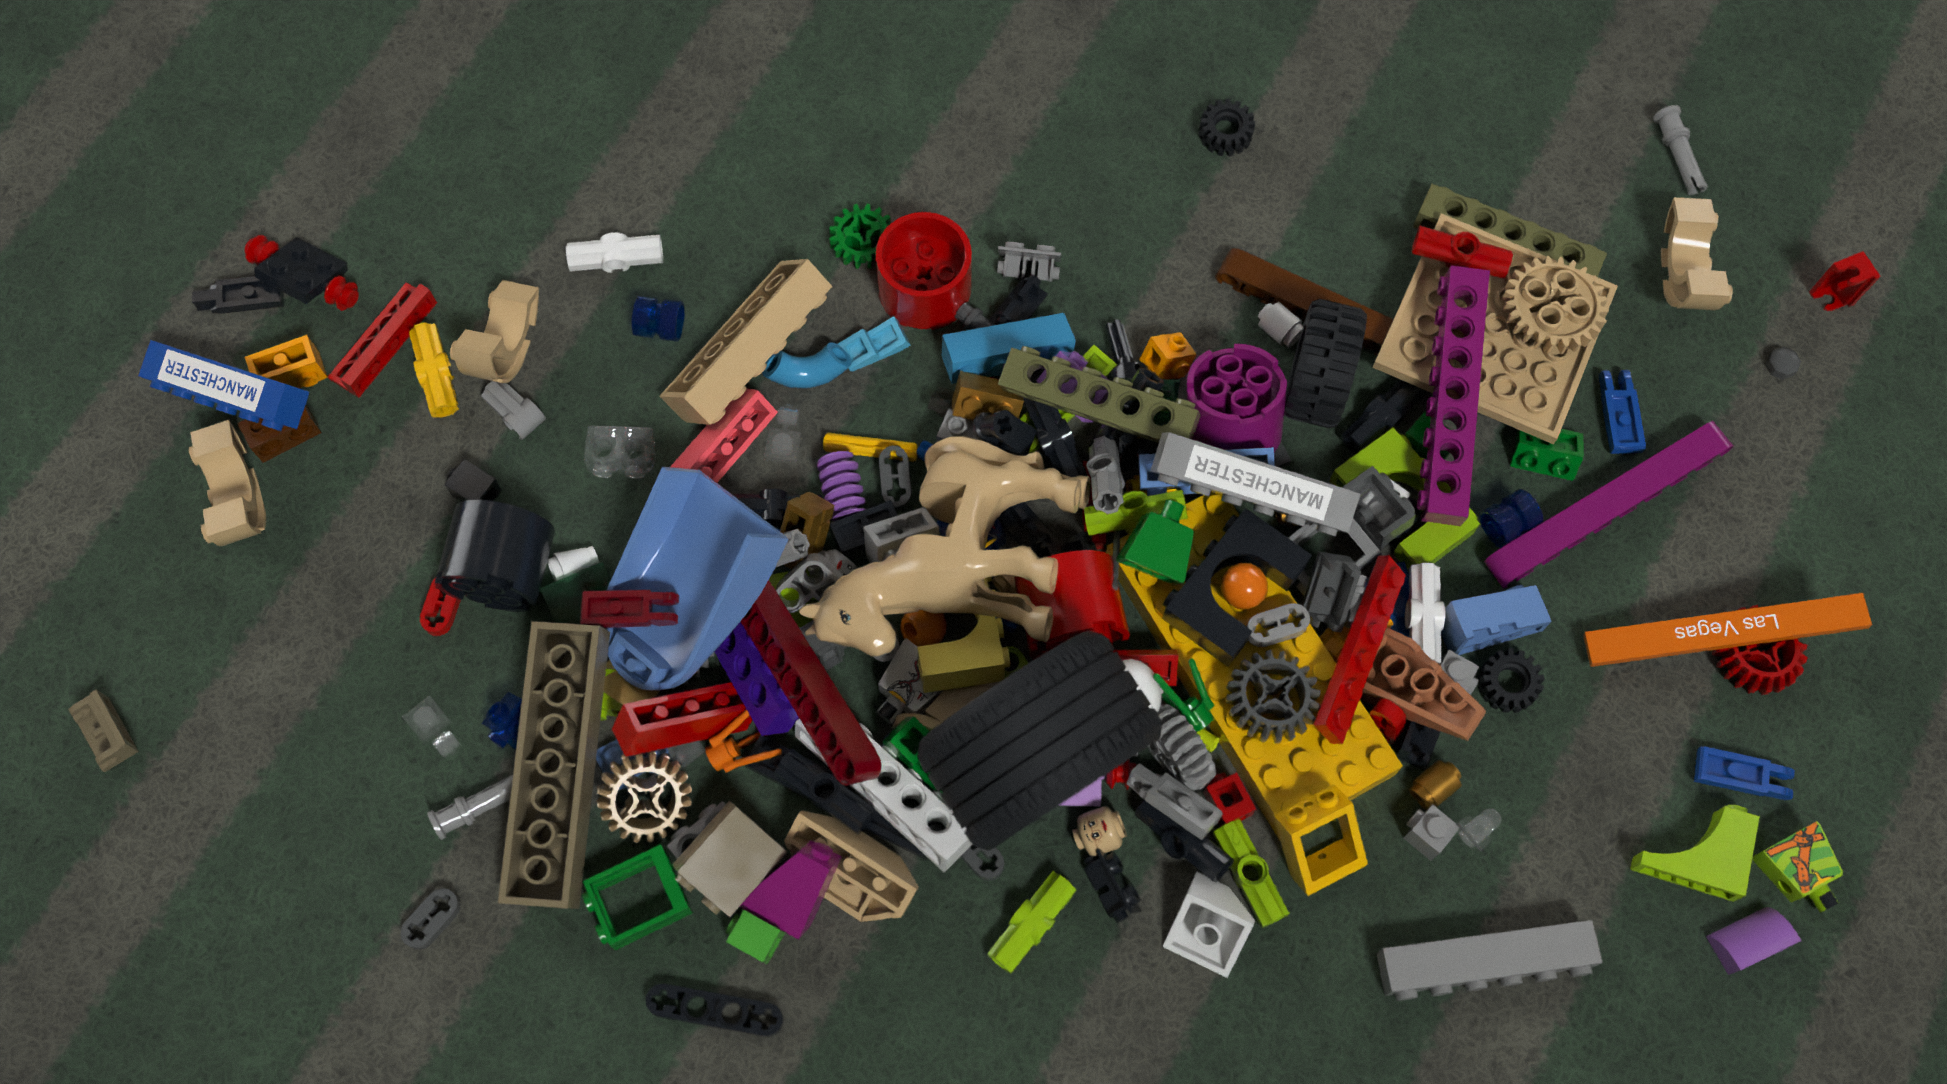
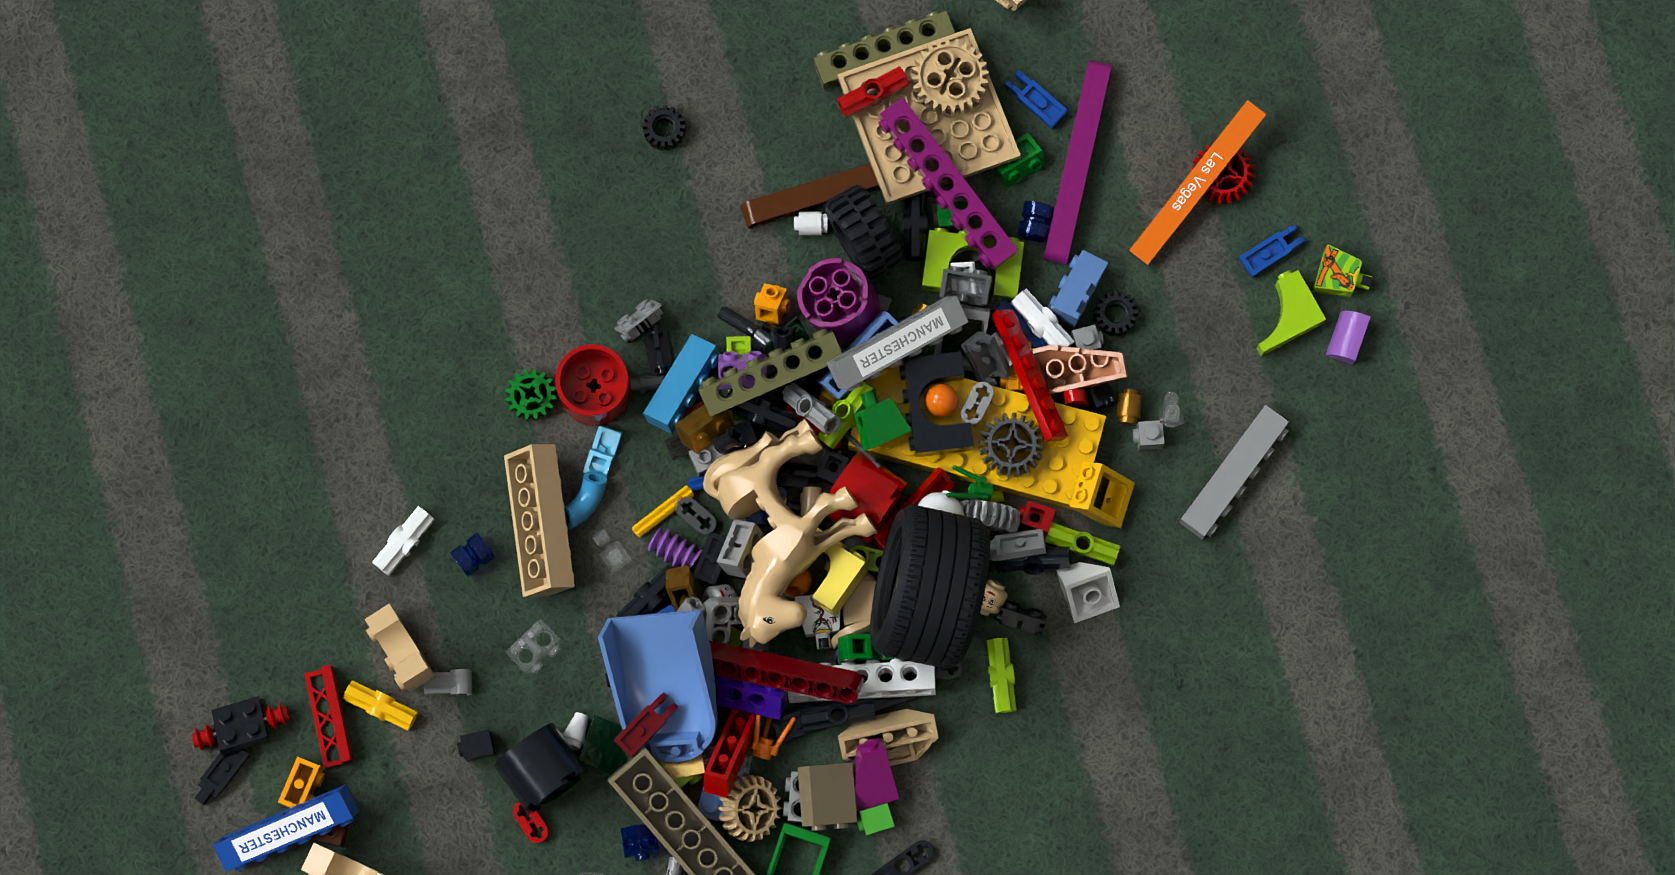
camera: 45 degrees left, 10 degrees up
coral brick [671,388,778,483] -> none

